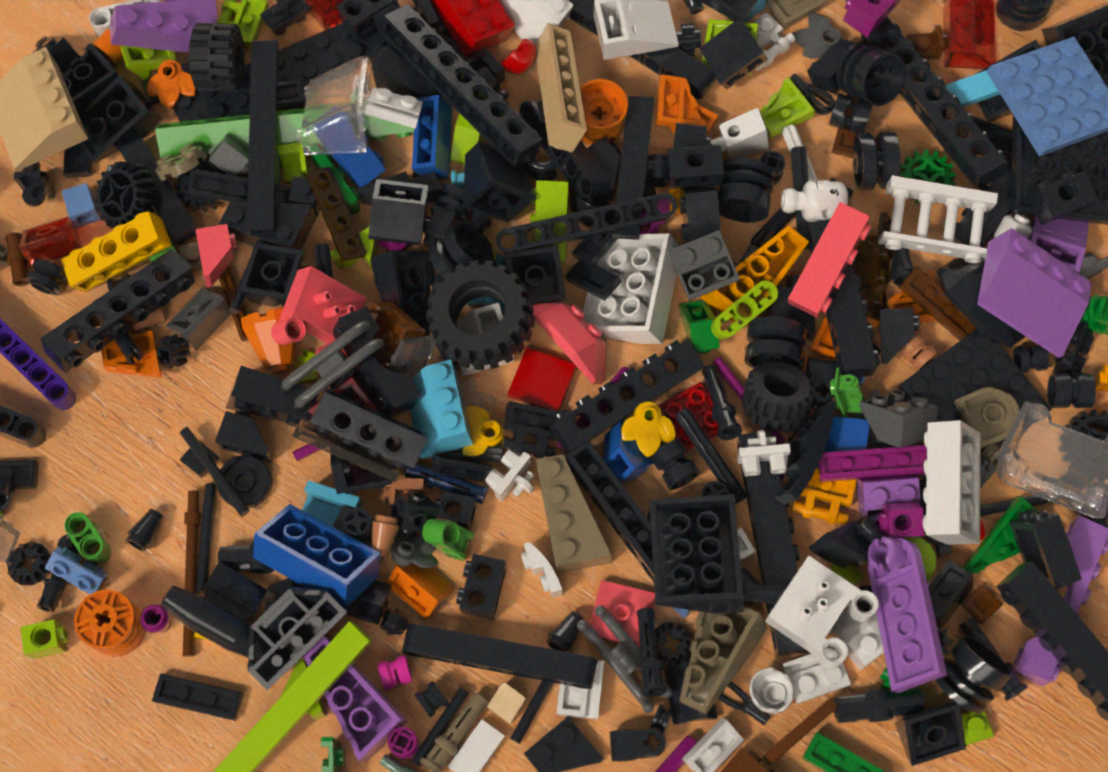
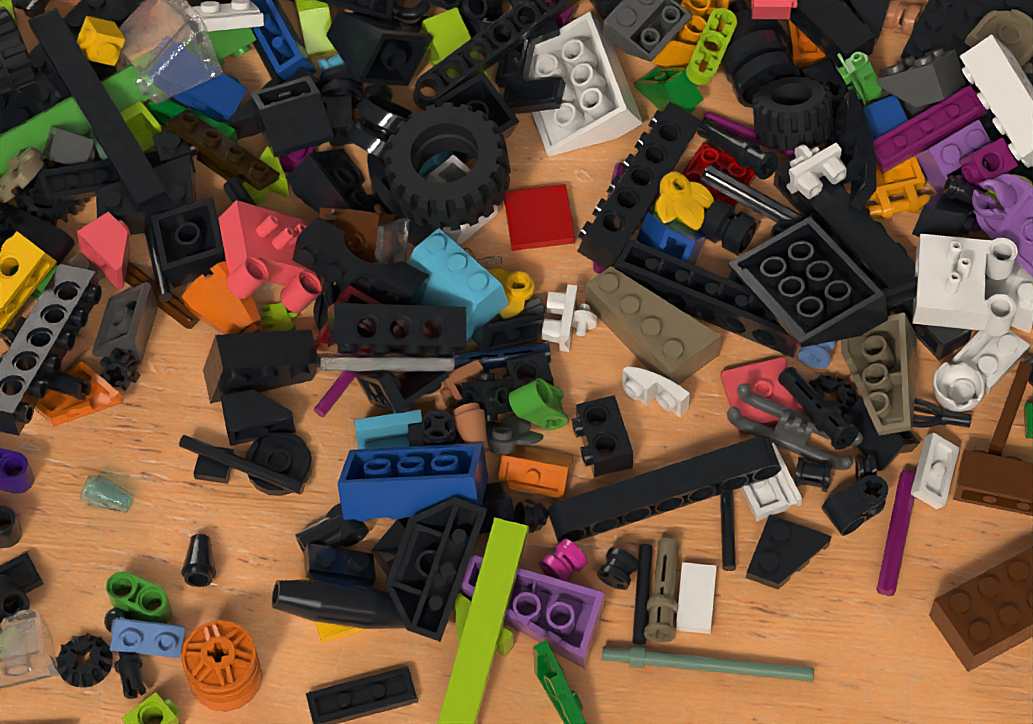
camera: 30 degrees left, 10 degrees down
magenta cone [140,604,171,633] -> none
reddish brown bar [182,491,201,657] -> none
black bar [196,483,216,593] -> none
dark grey piece [281,321,384,409] -> none
magenta wheel [388,727,420,759] -> none
tan slope [487,682,527,724] -> none
black plate [501,401,559,458] -> none
coral wedge [532,303,606,384] -> none
black cone [546,611,584,652] -> none
none -> yellow brick [77,16,125,66]
none -> clear light blue cone [80,474,134,513]
none -> black bush [794,457,832,492]

